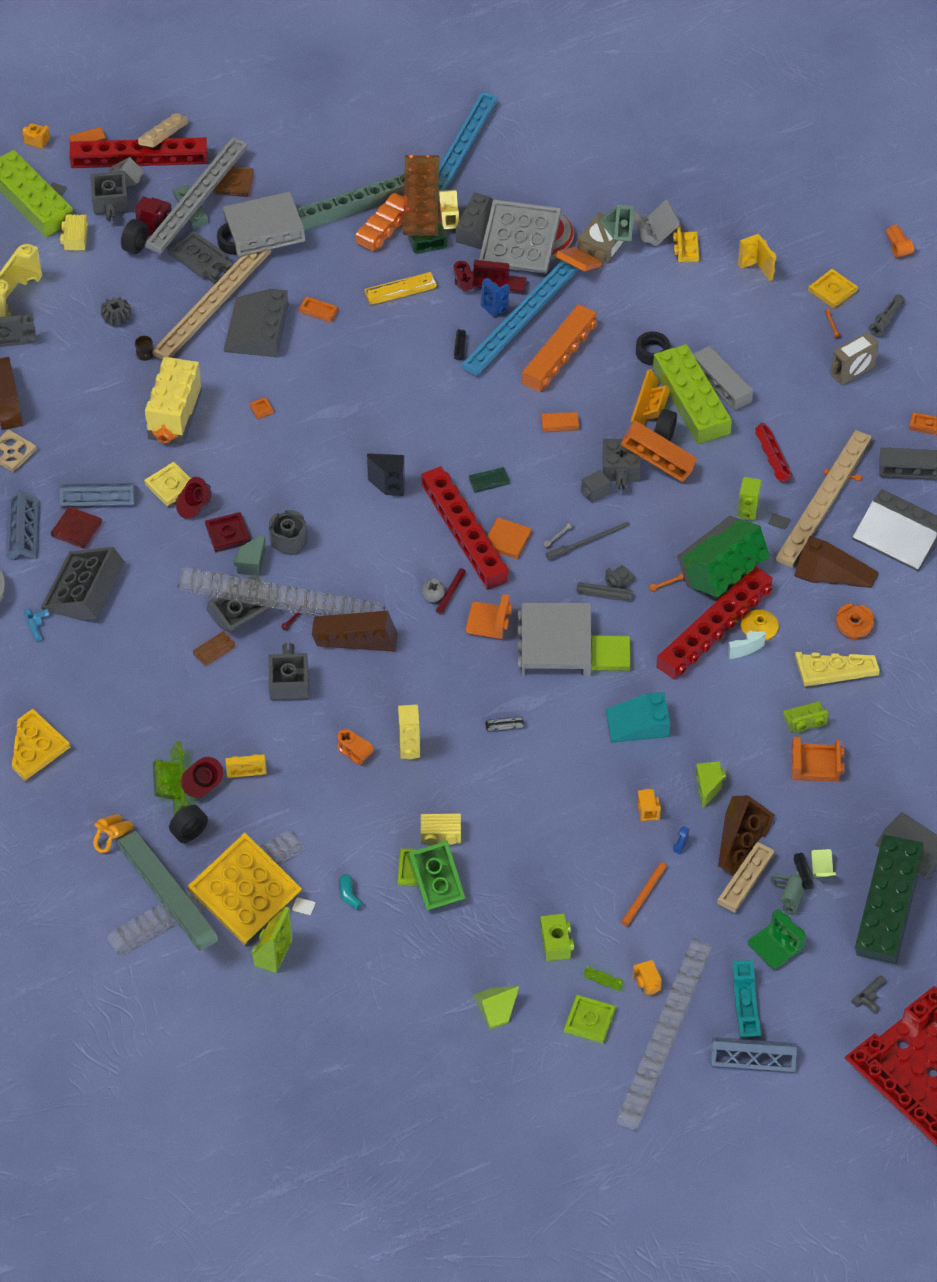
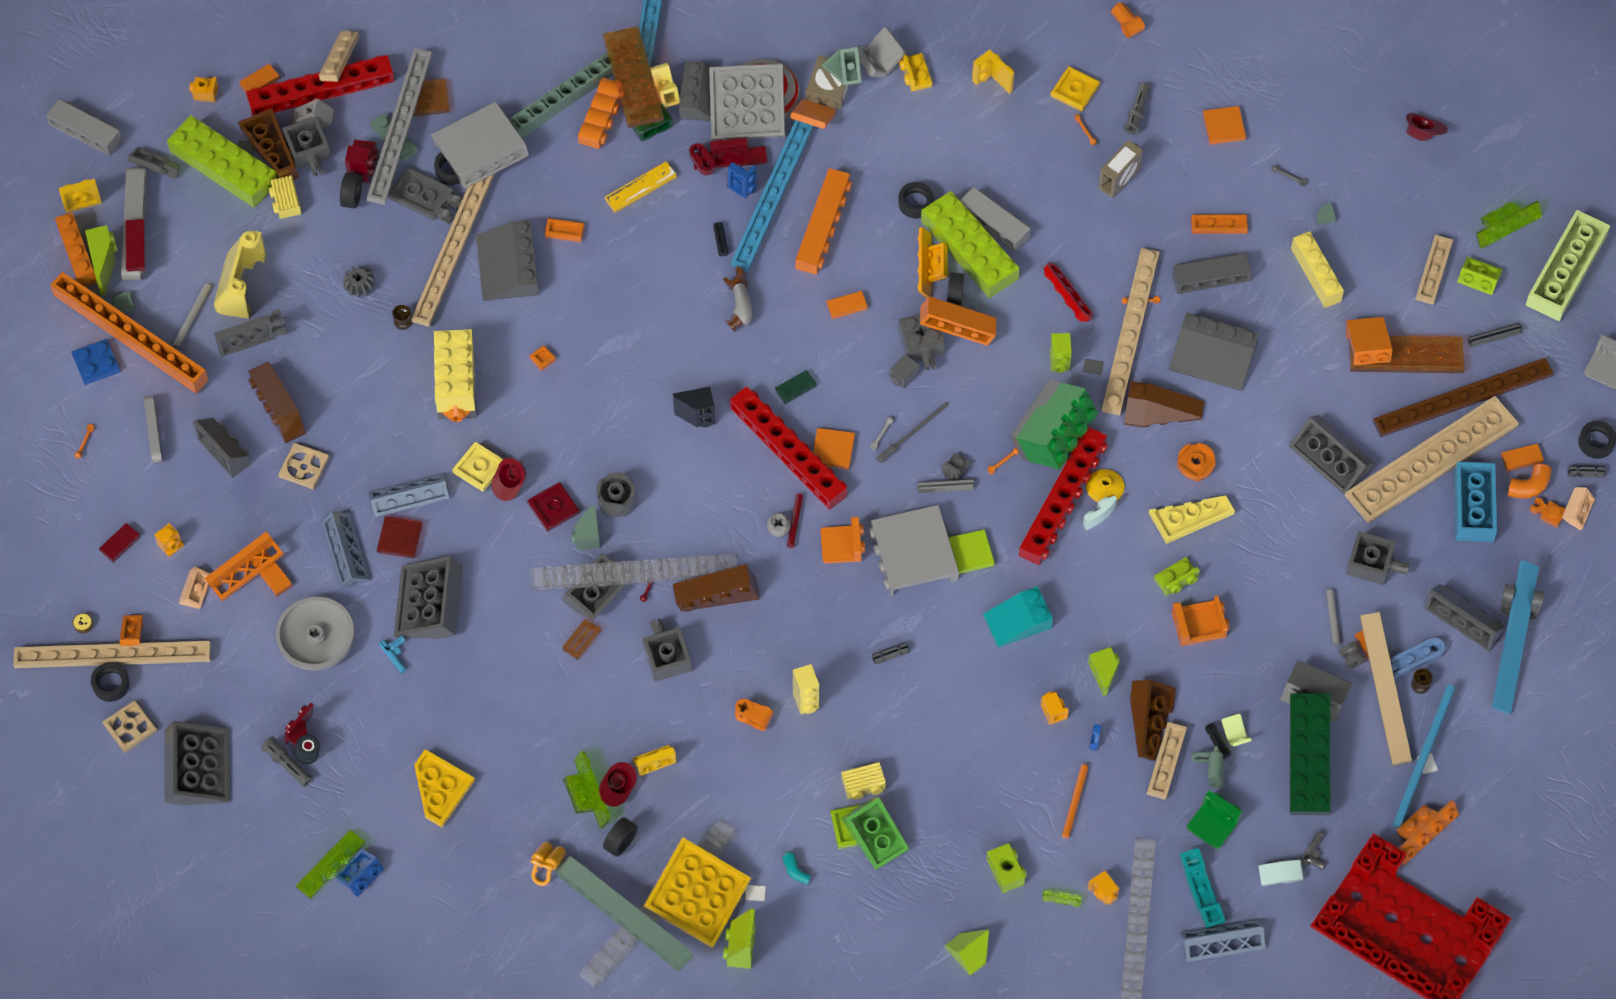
camera: 15 degrees left, 10 degrees up
lime tile [564,995,616,1044] -> none
none -> reddish brown wedge [238,109,300,180]
none -> piece [723,266,753,332]
none -> light aqua slope [1259,860,1304,886]

